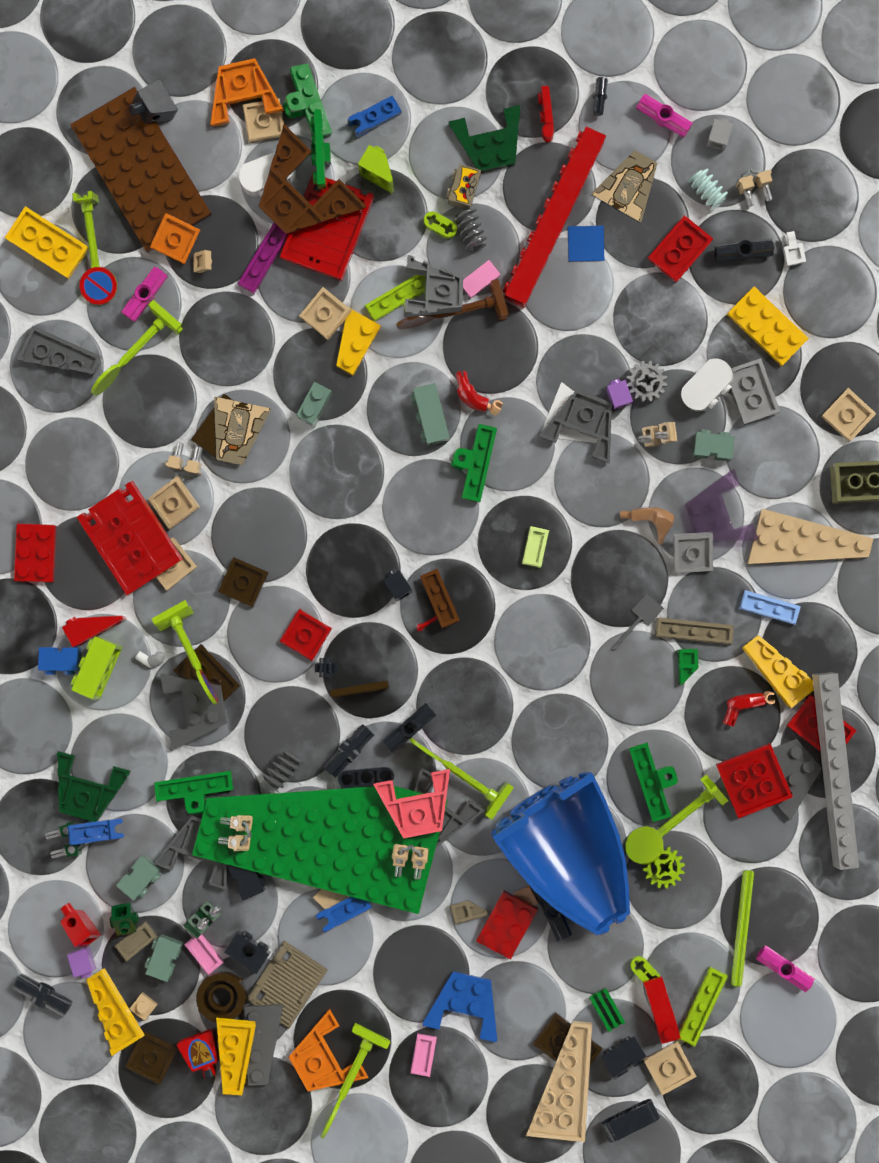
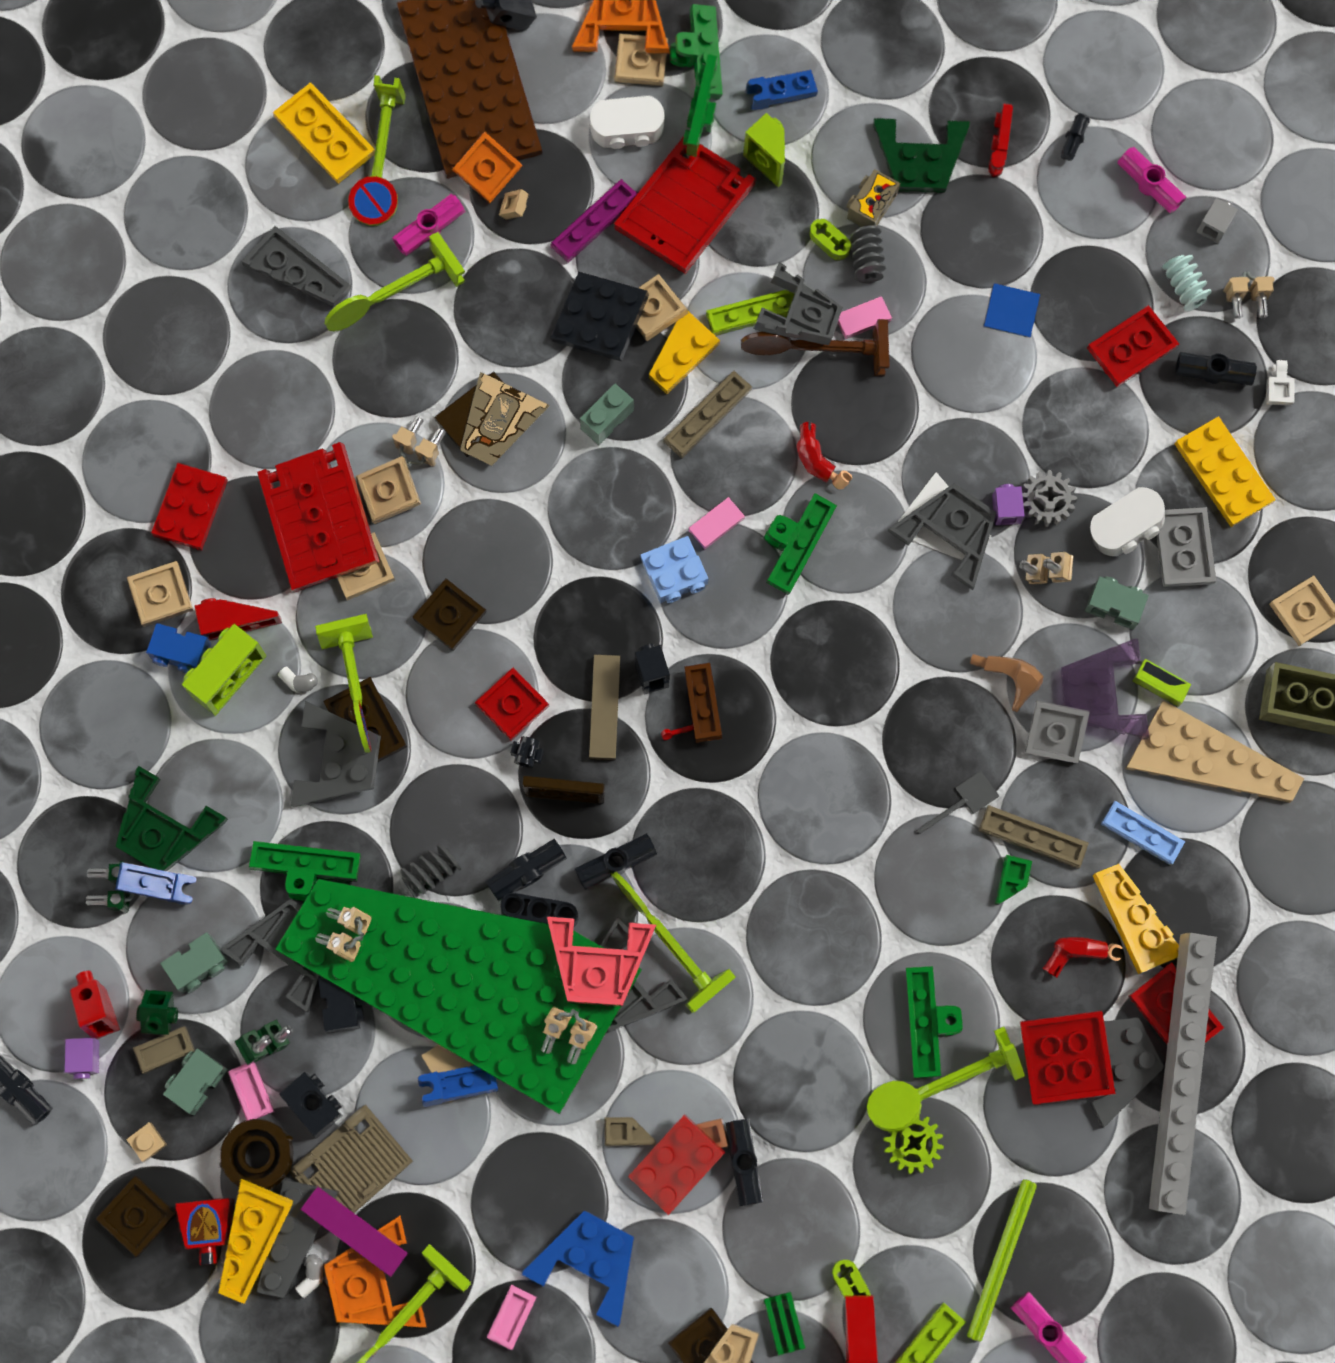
camera: 10 degrees right, 10 degrees down
yellow wing [86,968,144,1056] -> none
reddish brown wing [259,124,366,234] -> none
sand green brick [411,383,450,446] -> none
blue panel [491,772,630,935] -> none
red brick [503,126,606,308] -> none
yellowish green tile [522,526,549,568] -> none
sticker [591,150,658,223] -> none
none -> tan tile [127,561,193,627]
none -> arm [295,1254,324,1298]
none -> magenta tile [300,1186,408,1277]
none -> black plate [551,272,649,362]
none -> dark tan tile [589,655,620,760]
none -> light blue plate [640,536,709,603]
none -> dark tan tile [664,371,752,458]
none -> bright pink tile [688,497,745,550]
none -> lime slope [1132,659,1191,707]

